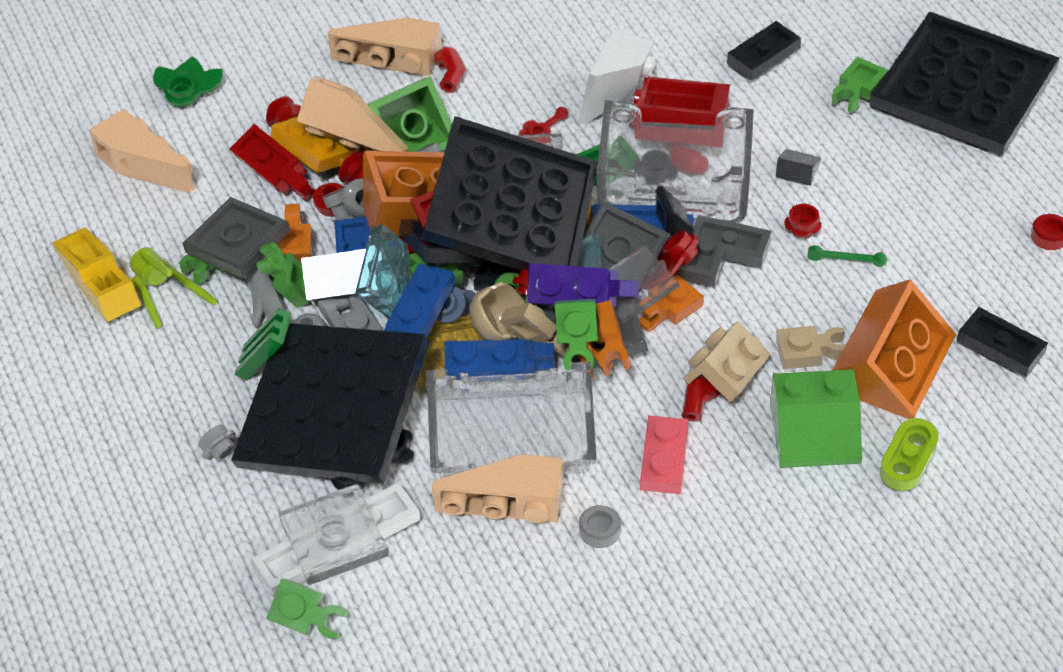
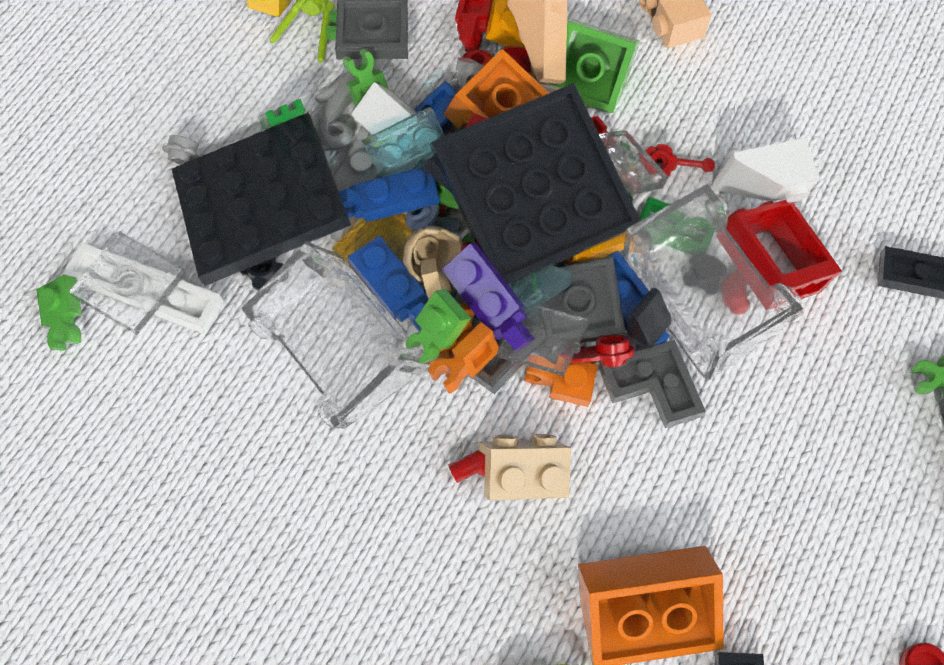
camera: 50 degrees right, 15 degrees up
orange plate [277,204,312,263] -> none
light nougat slope [432,454,563,523] -> none
red arm [434,46,466,93] -> none
light grey tile [579,505,621,548] -> none
coral plate [640,415,688,494] -> none
bright green slope [770,369,862,468] -> none
black slope [776,149,821,186] -> none
tan plate [776,326,846,369] -> none
red plate [784,203,822,238] -> none
green hinge [807,245,887,267] -> none

